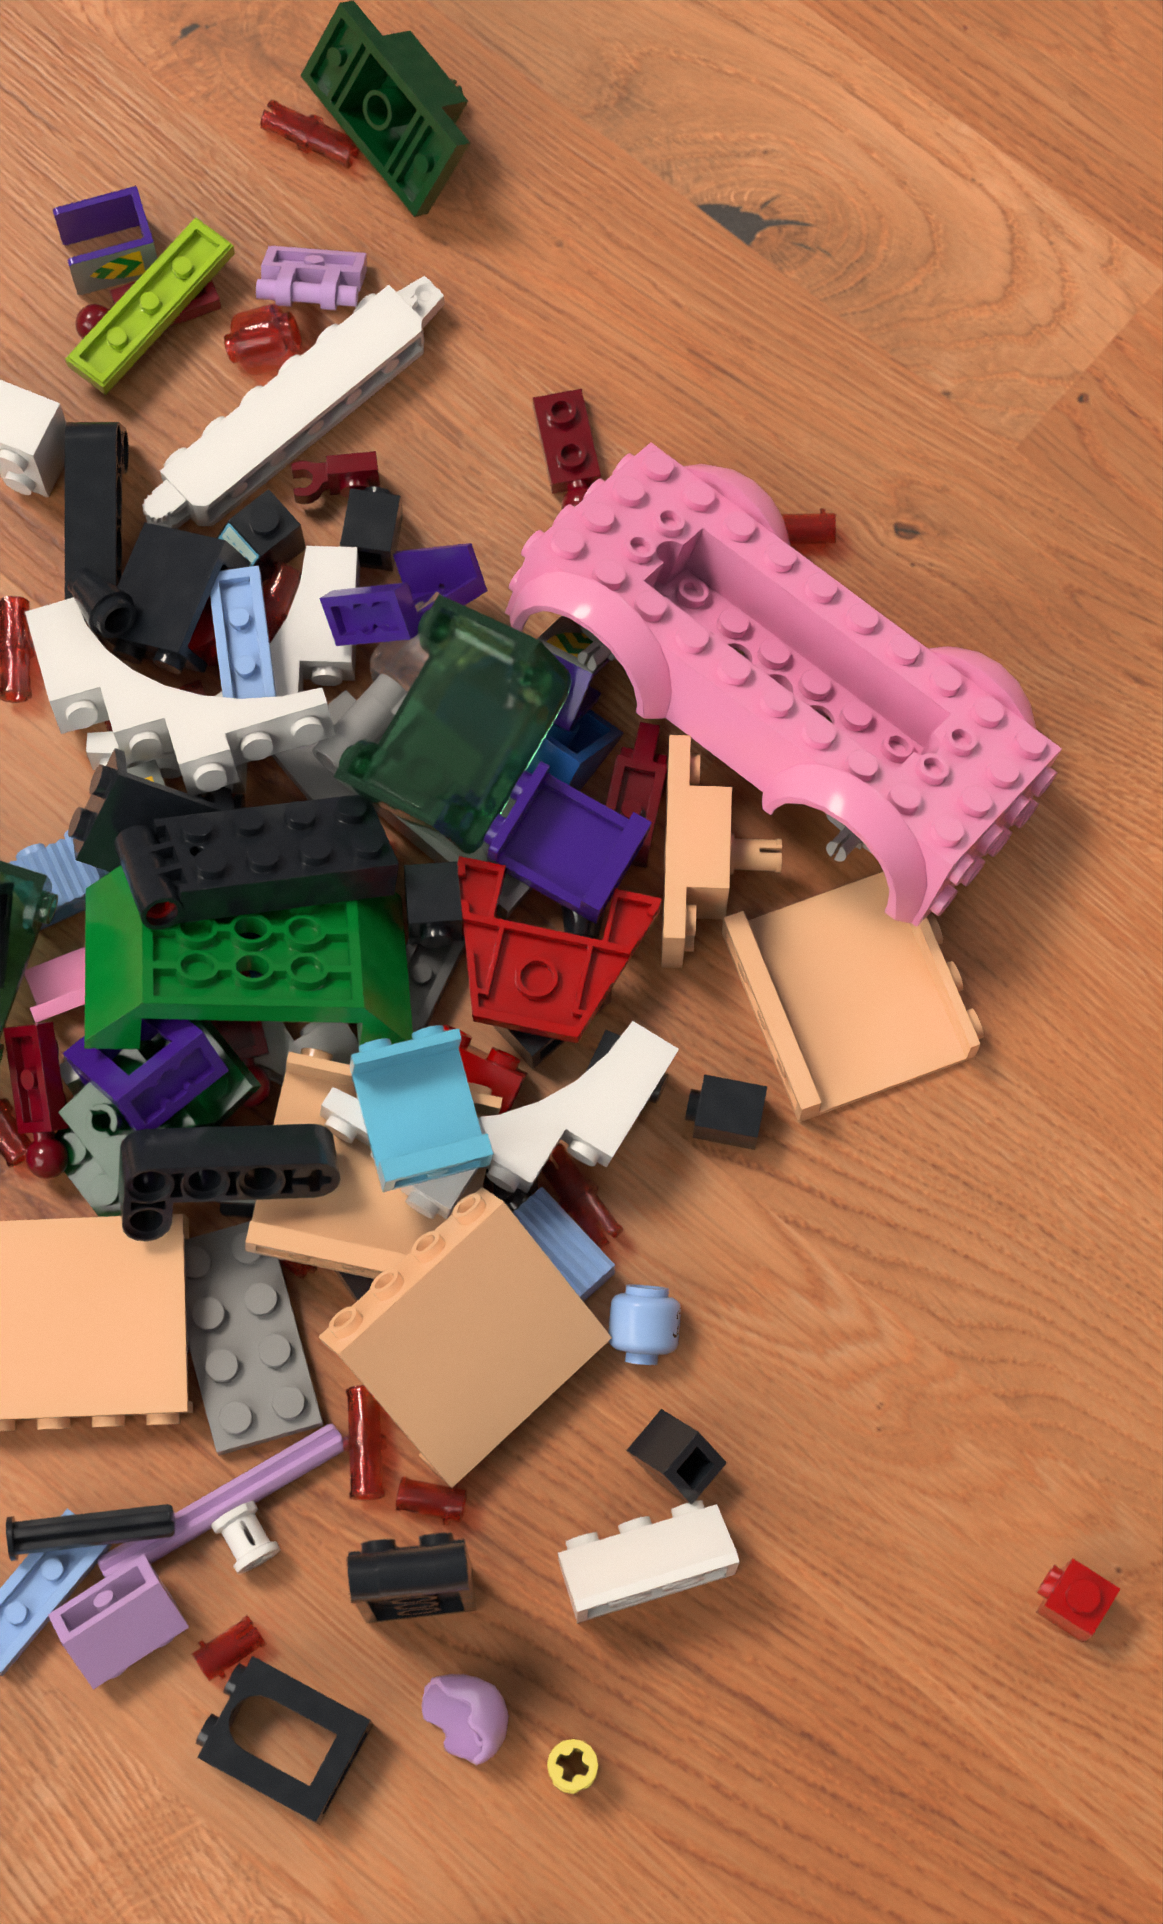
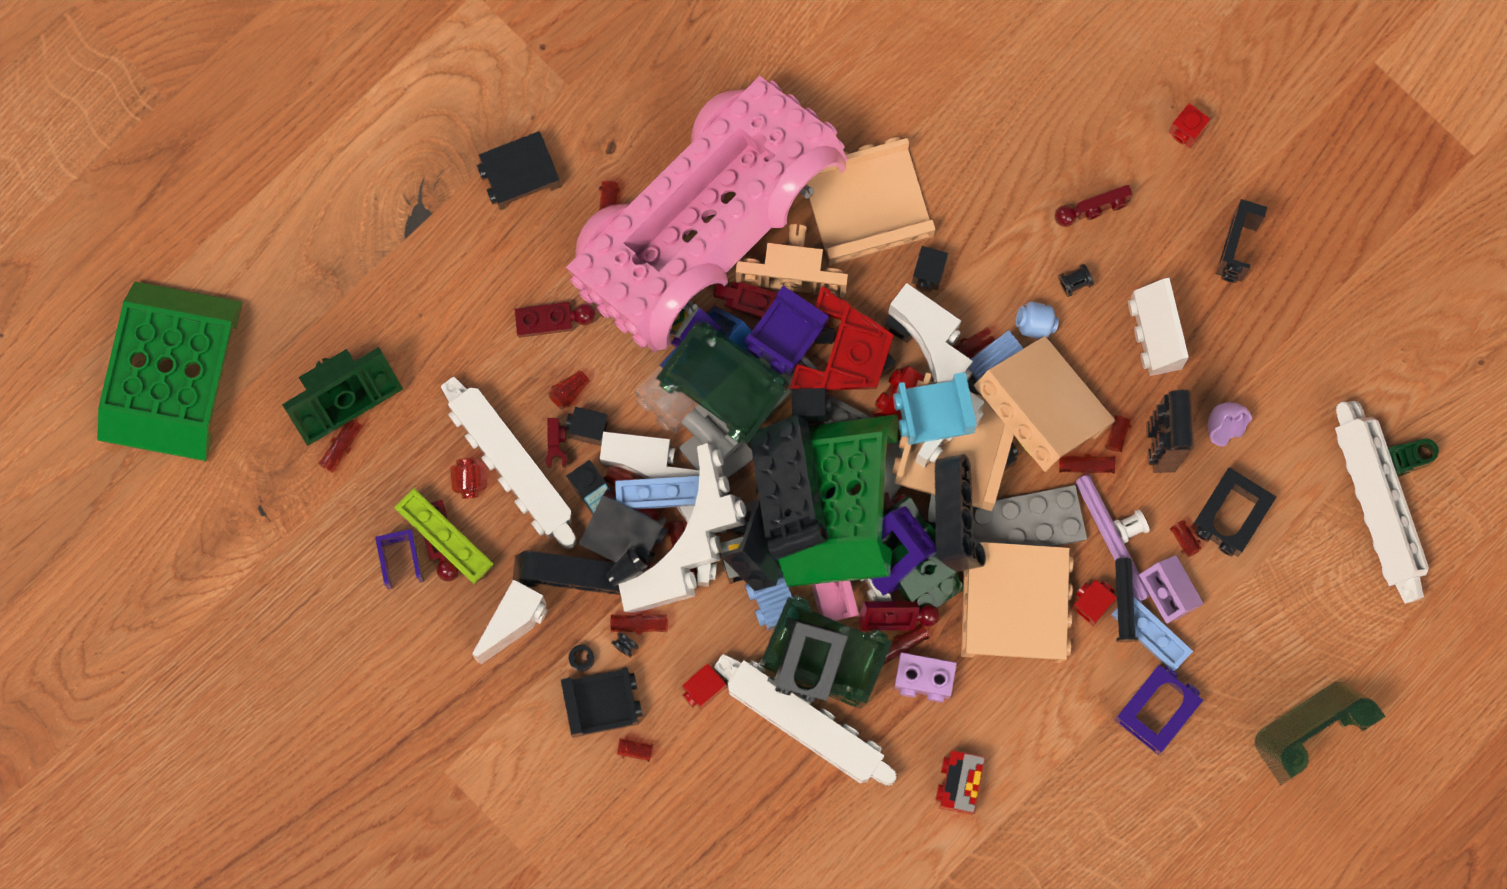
camera: 85 degrees left, 5 degrees up
lavender plate [256,246,367,310] -> none
dark purple panel [319,543,488,646] -> none
light yellow bush [547,1739,598,1794] -> none
black brick [626,1409,727,1505] -> none
none -> black panel [476,131,561,210]
none -> clear red cone [548,370,590,410]
none -> dark red plate [1054,184,1133,227]
none -> black bush [1058,264,1094,297]
none -> red brick [1071,579,1117,626]
none -> black panel [1216,199,1267,283]

